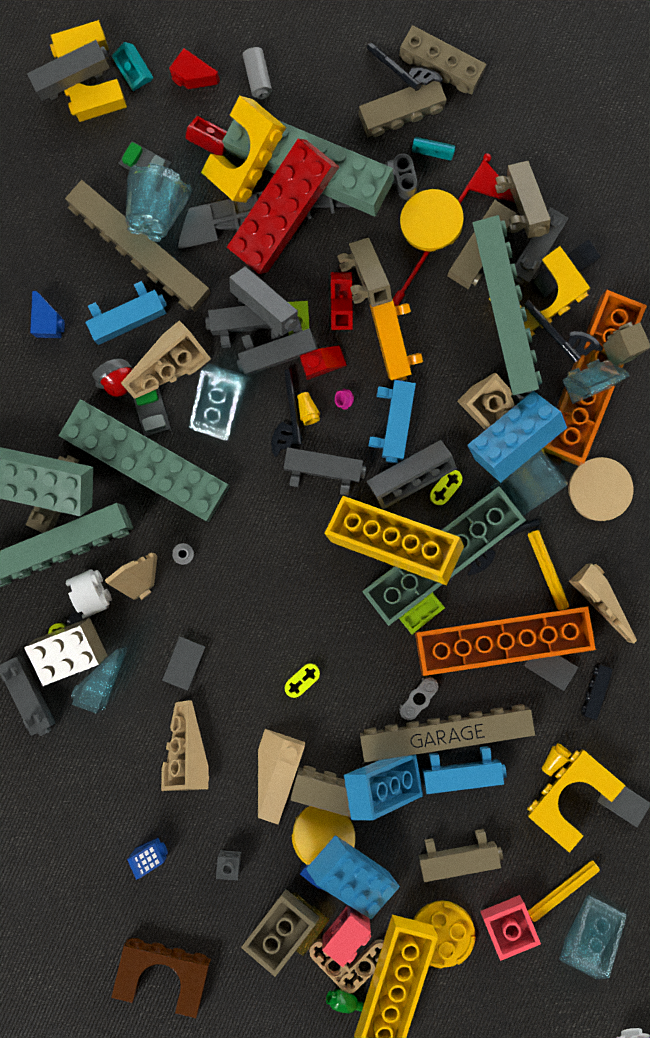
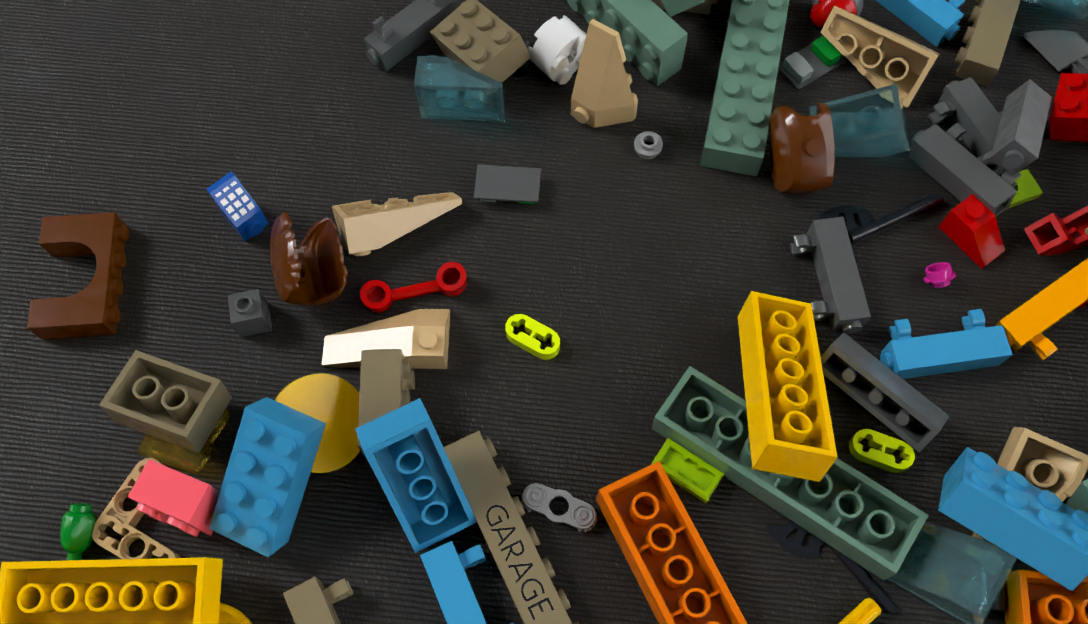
camera: 70 degrees right, 20 degrees down
yellow cone [297,392,320,425] -> none
none -> reddish brown animal [270,211,348,306]
none -> red piece [360,262,467,313]
none -> reddish brown animal [769,103,835,194]

